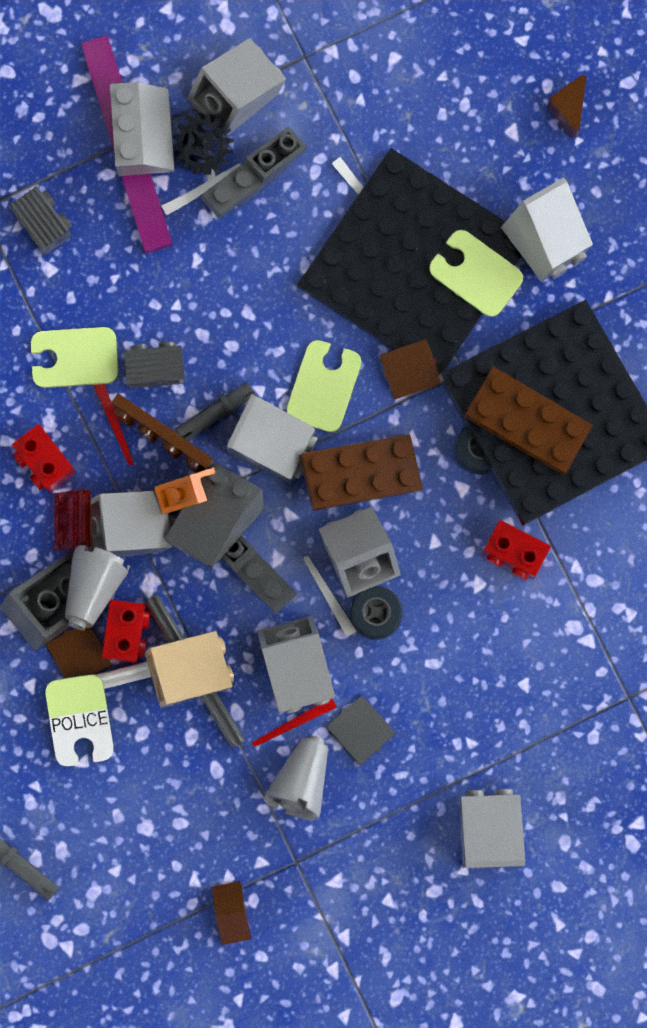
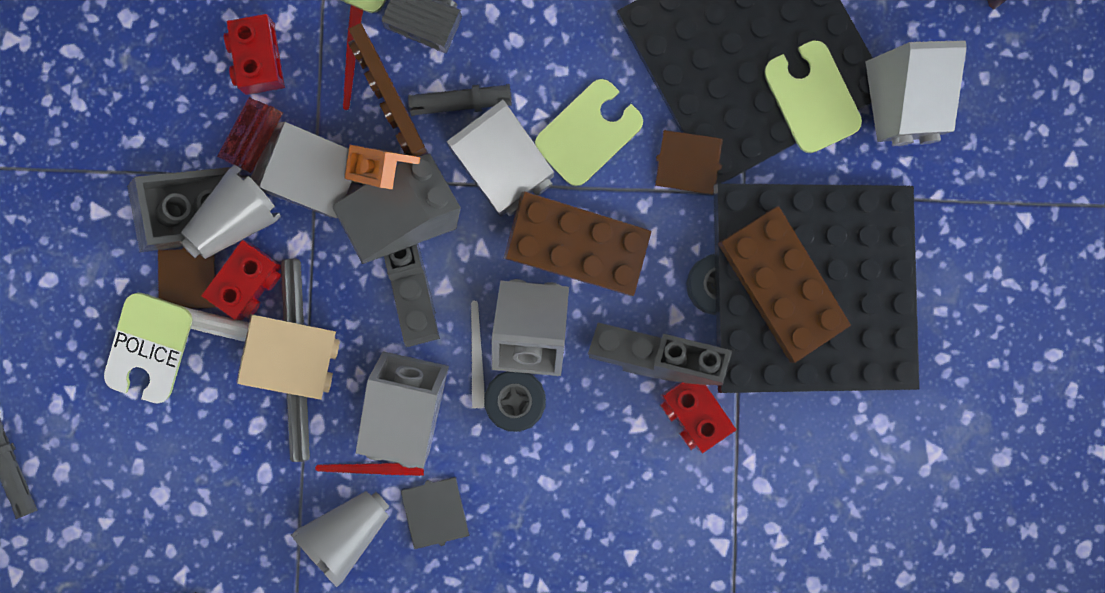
camera: 25 degrees right, 5 degrees up
none -> dark grey slope [588,322,732,385]

